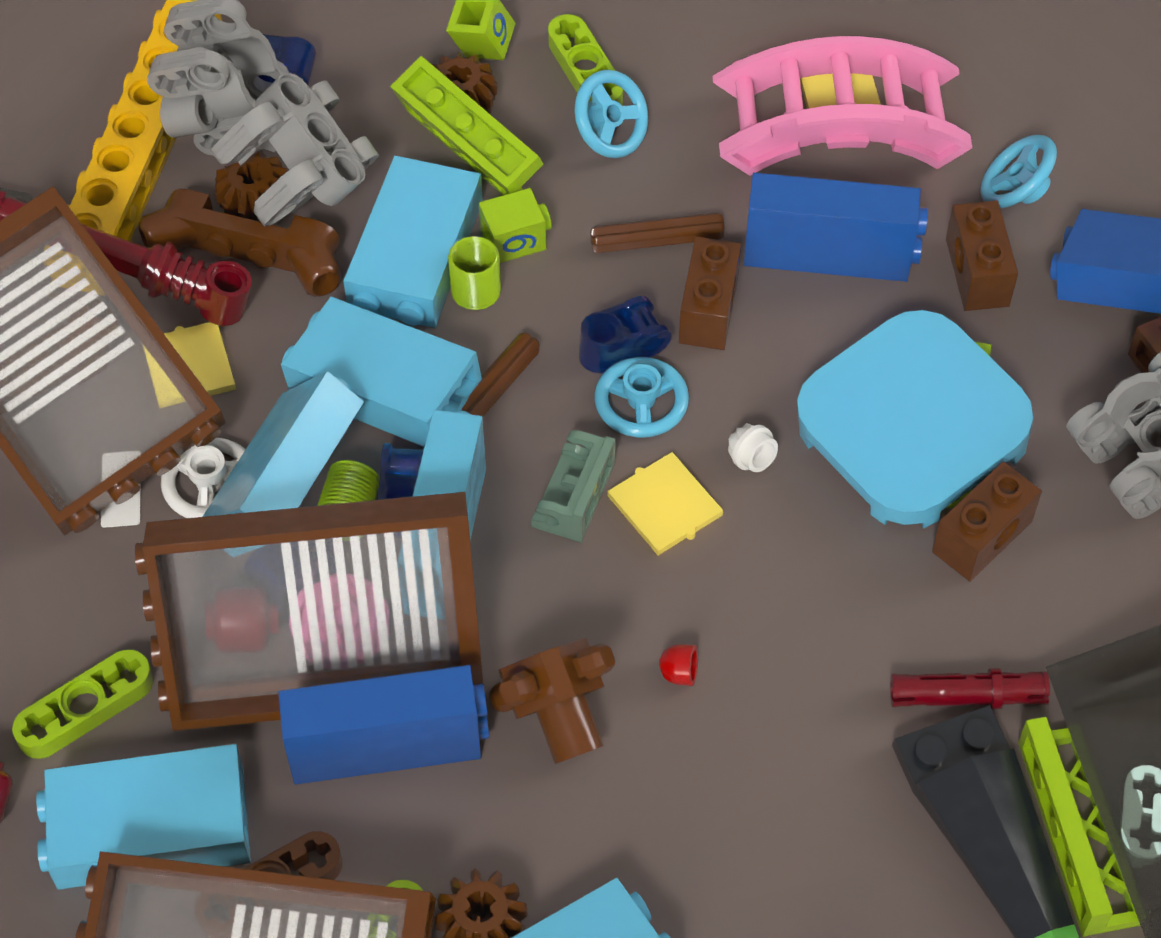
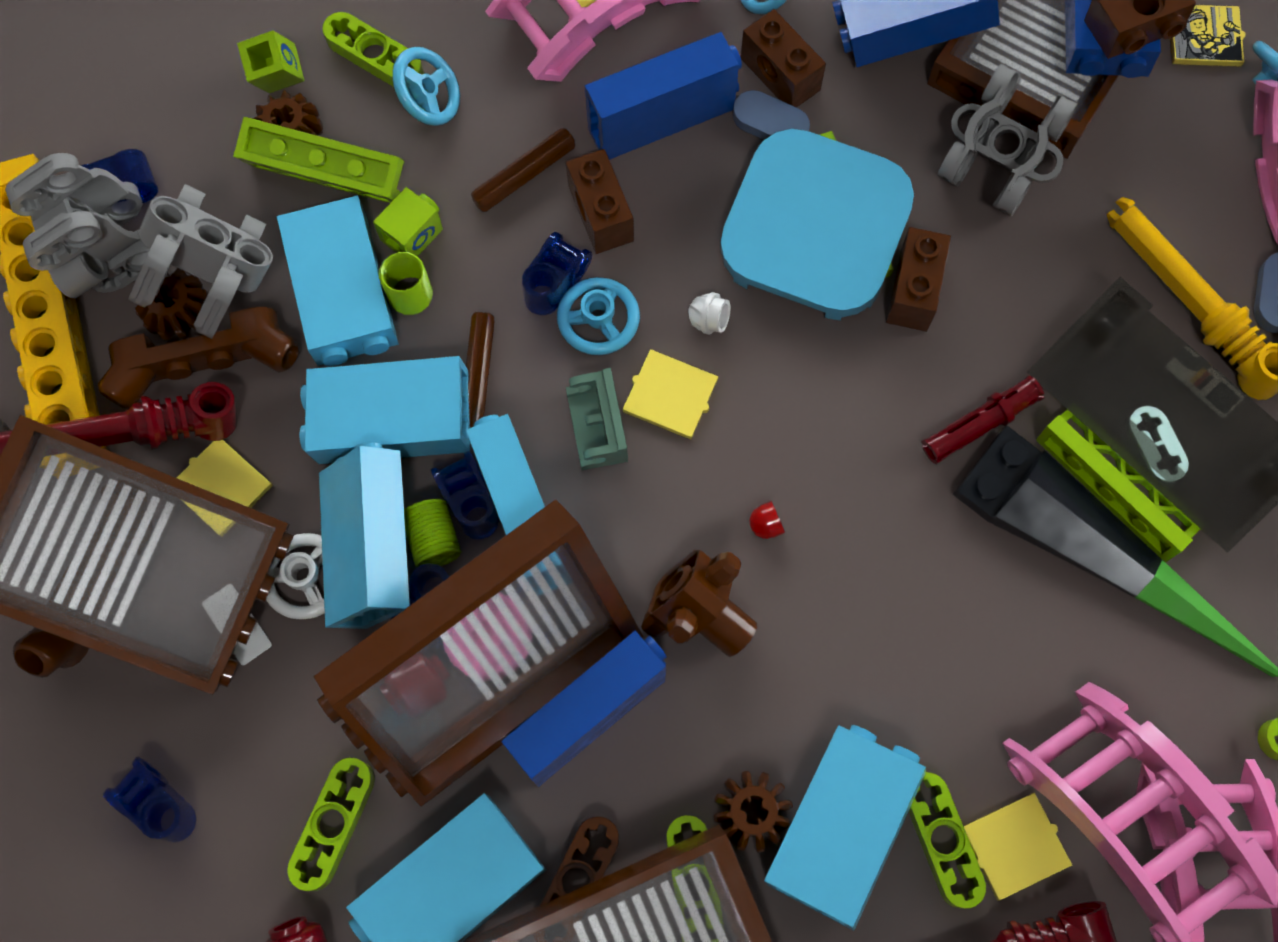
camera: 30 degrees left, 15 degrees up
none -> sand blue tile [733,90,810,140]

